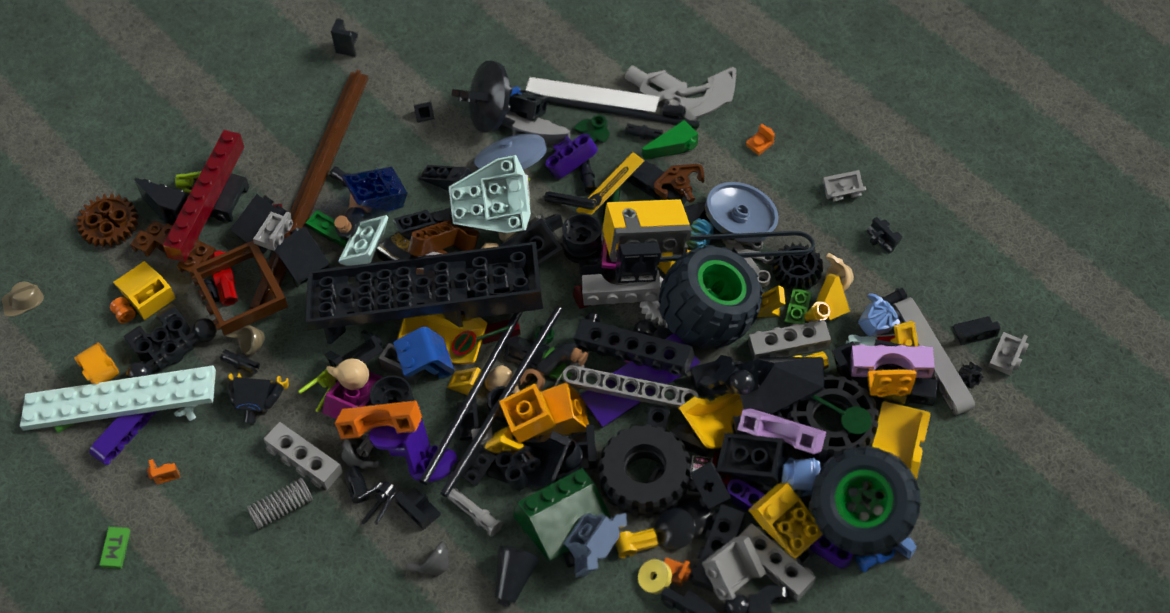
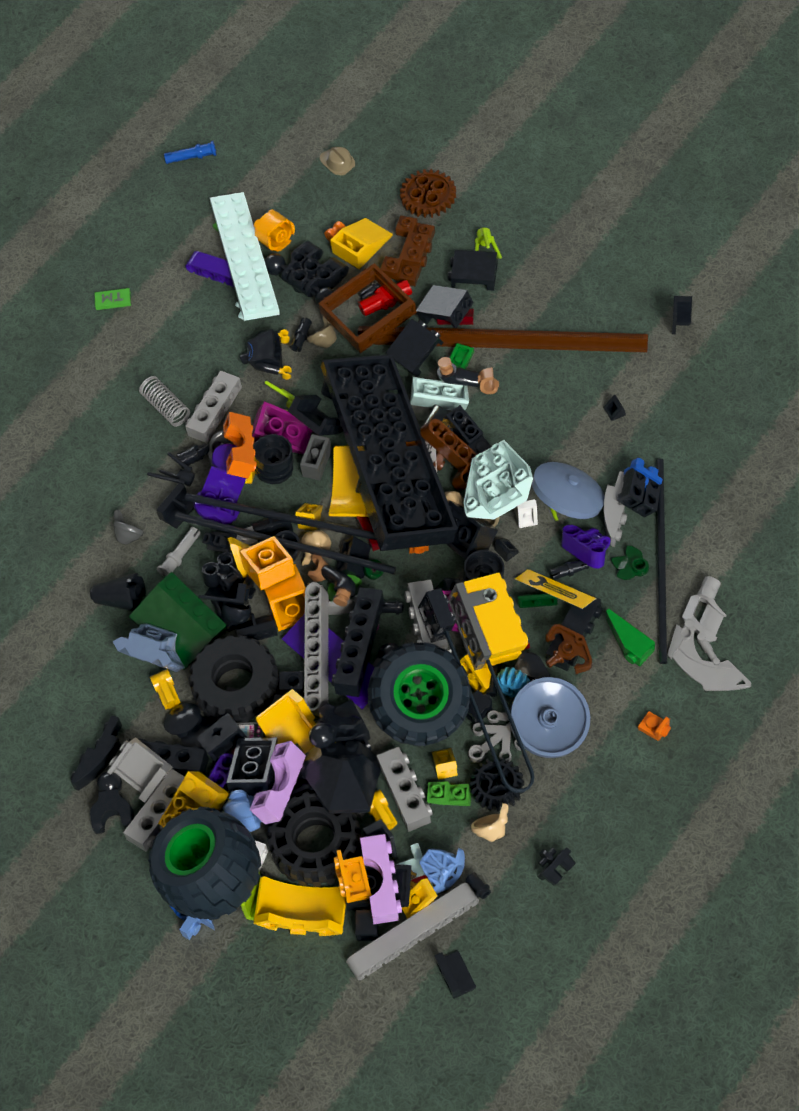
camera: 85 degrees right, 0 degrees up
black slope [134,178,187,226] -> none
orange bracket [147,459,180,485] -> none
dark red brick [163,130,244,262] -> none
light grey bracket [253,212,293,251] -> none
tan hat [326,359,369,390] -> none
black pin [330,166,354,187] -> none
clear blue slope [342,167,408,211] -> none
blue piece [393,327,455,378] -> none
black slope [419,165,472,191] -> none
piece [451,326,509,356] -> none
black bracket [452,60,512,133] -> none
white sticker [526,77,659,112] -> none
black axle [544,191,596,210] -> none
black pin [625,123,663,140] -> none
light yellow piece [638,559,672,594] -> none
black pin [662,104,686,118] -> none
orange bracket [664,557,692,587] -> none
yellow cone [804,301,830,322] -> none
dark green piece [811,395,872,435] -> none
yellow slope [816,274,850,320] -> none
light grey bracket [822,170,866,202] -> none
black gear [958,362,984,388] -> none
light grey bracket [988,332,1029,376] -> none

